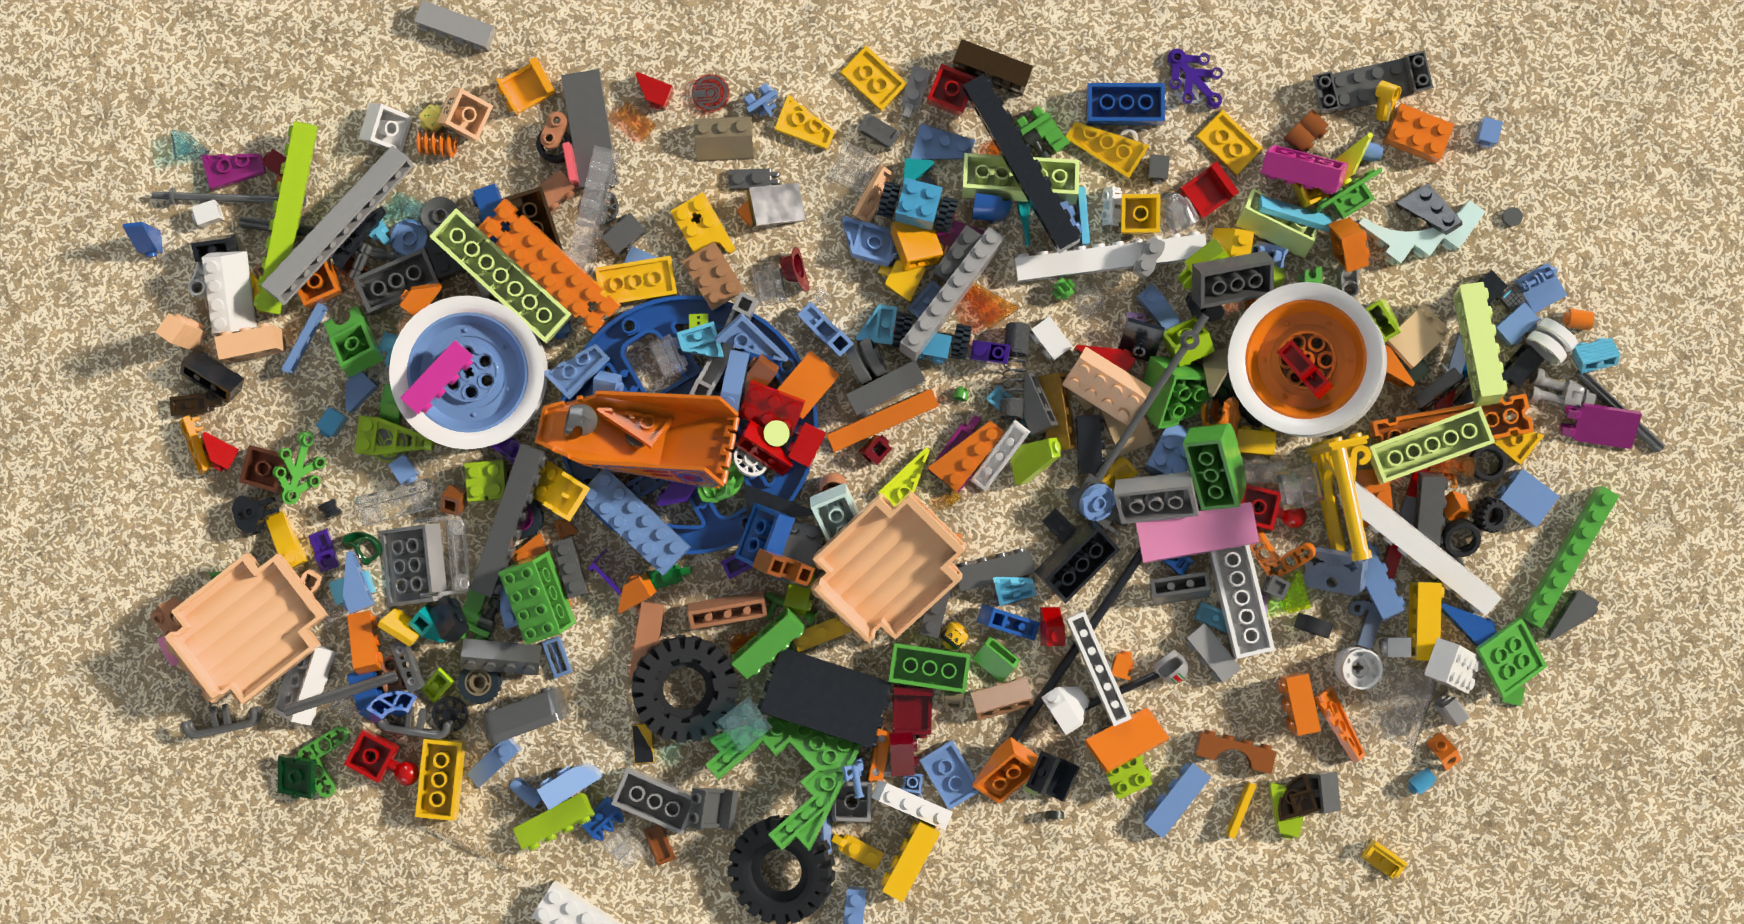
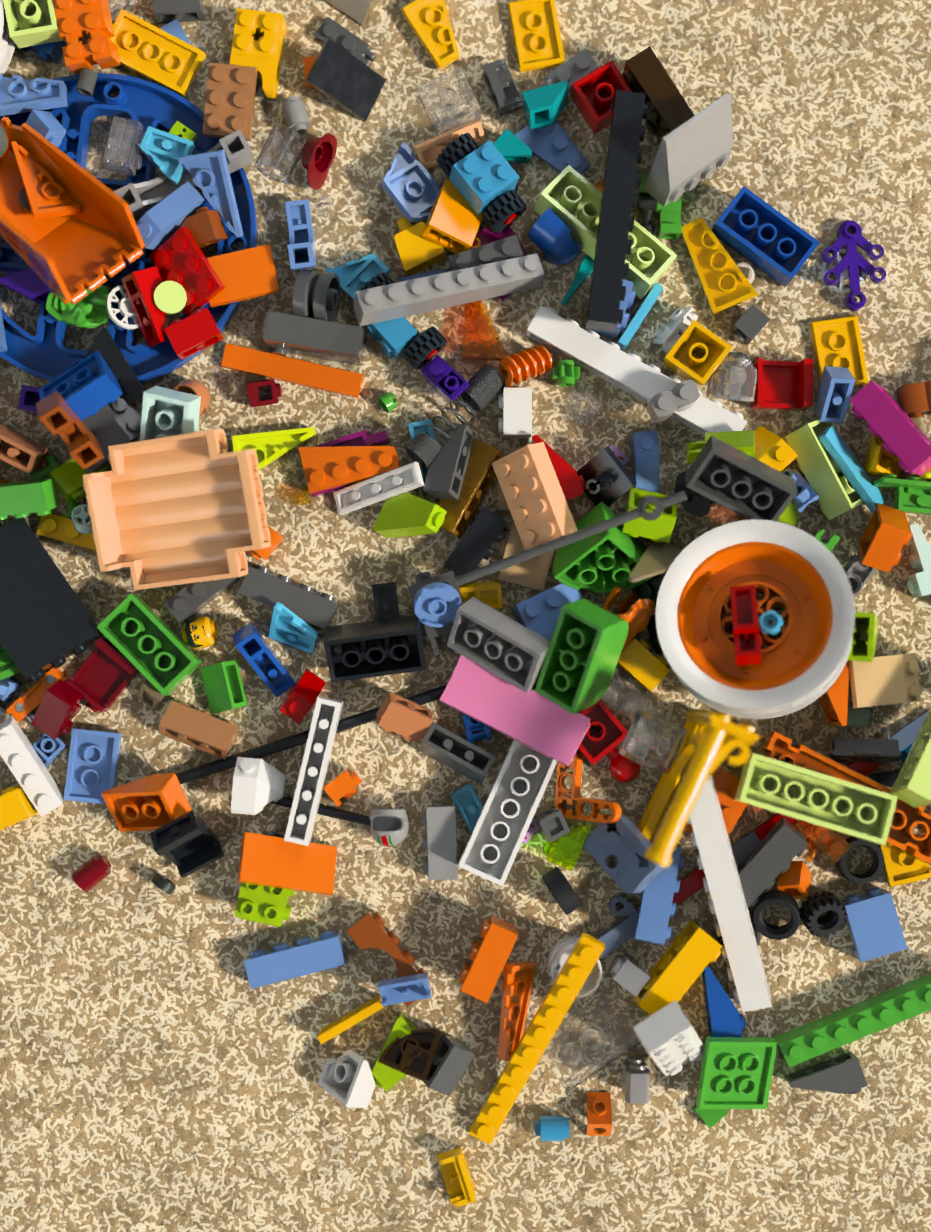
camera: 35 degrees right, 0 degrees up
none -> light aqua wheel [71,504,93,534]
none -> dark red brick [72,855,111,892]
none -> dark grey hinge [76,68,98,96]
none -> light grey brick [282,96,311,135]
none -> white slope [318,1050,376,1108]
none -> nougat brick [376,691,433,743]
none -> medium blue hinge [378,972,432,1007]
none -> yellow plate [469,932,605,1145]
none -> orange piece [499,344,552,387]
none -> teal slope [522,80,569,129]
none -> light grey slope [644,93,733,207]
none -> medium azure plate [758,610,783,635]
none -> medium blue brick [813,366,855,423]

